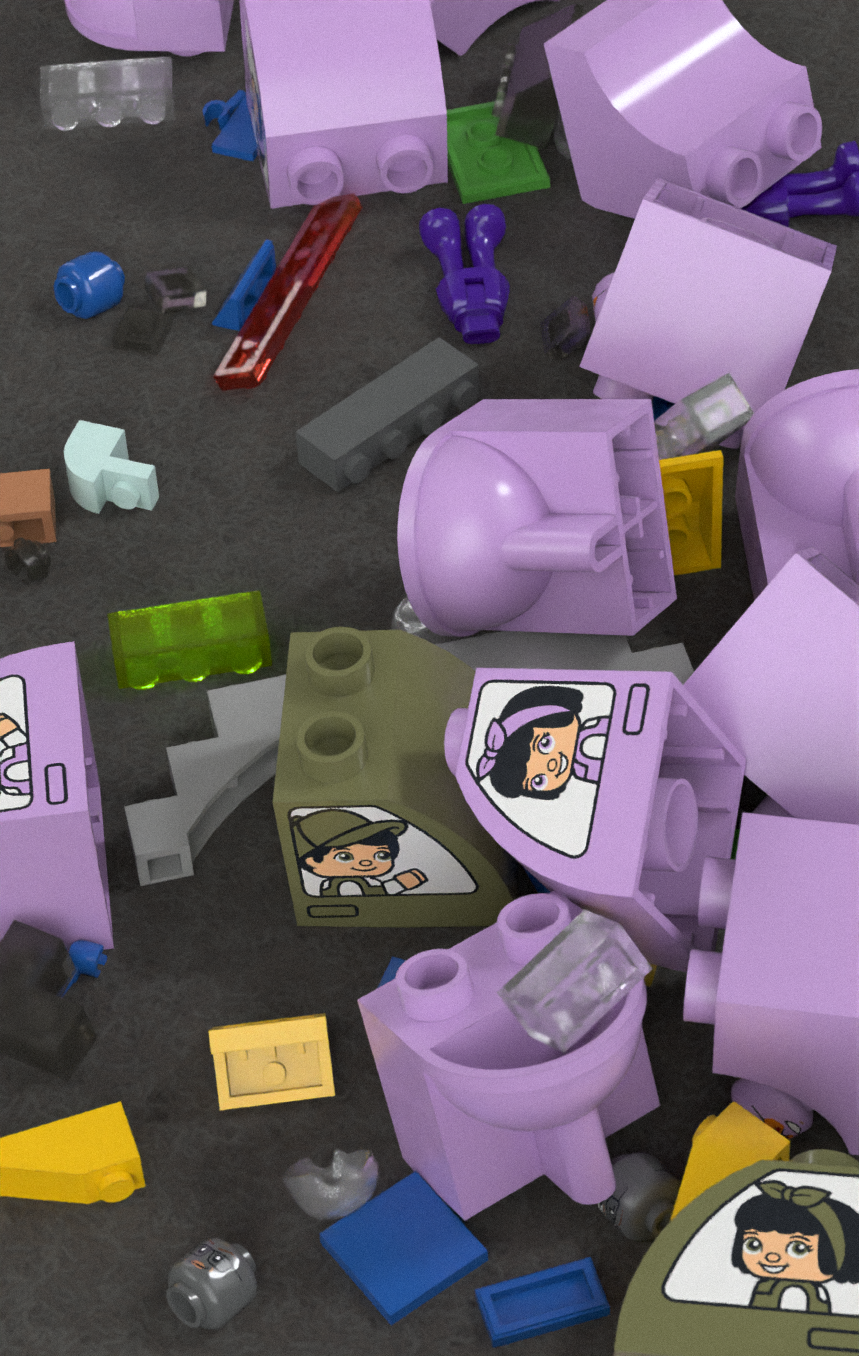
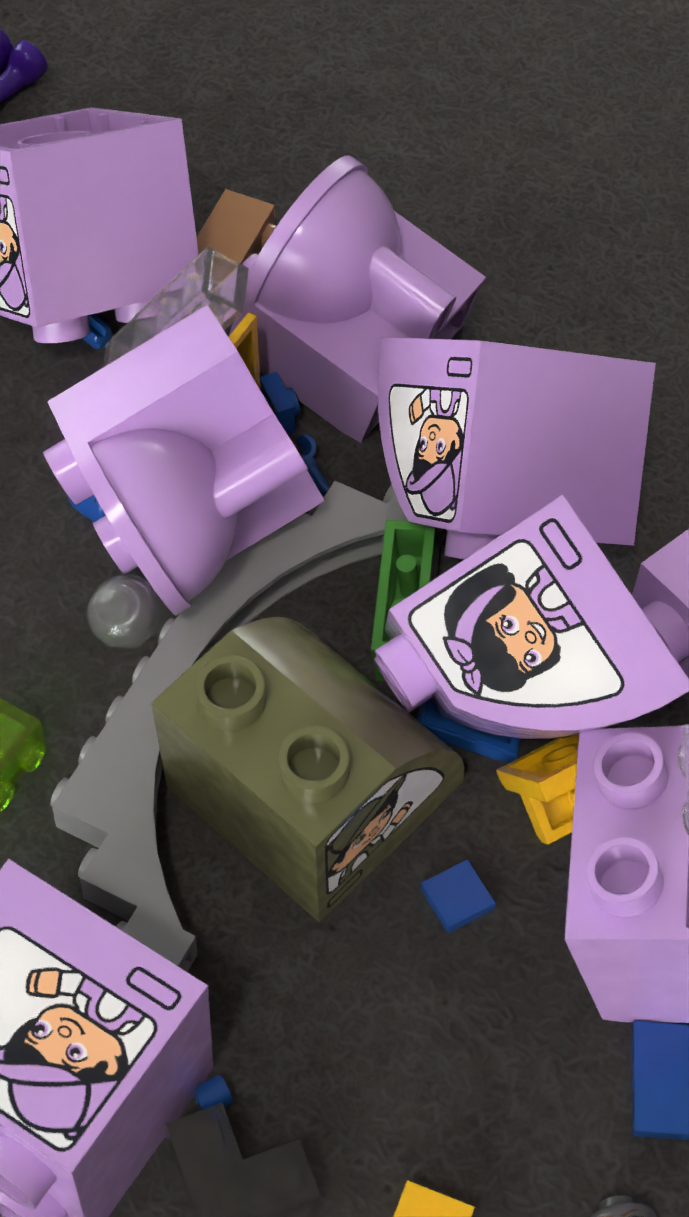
camera: 55 degrees left, 10 degrees up
yellow bracket [208,1013,335,1110] -> none
clear hair [282,1149,380,1221] -> none
none -> blue plate [260,372,300,435]
none -> blue hand [296,434,330,496]

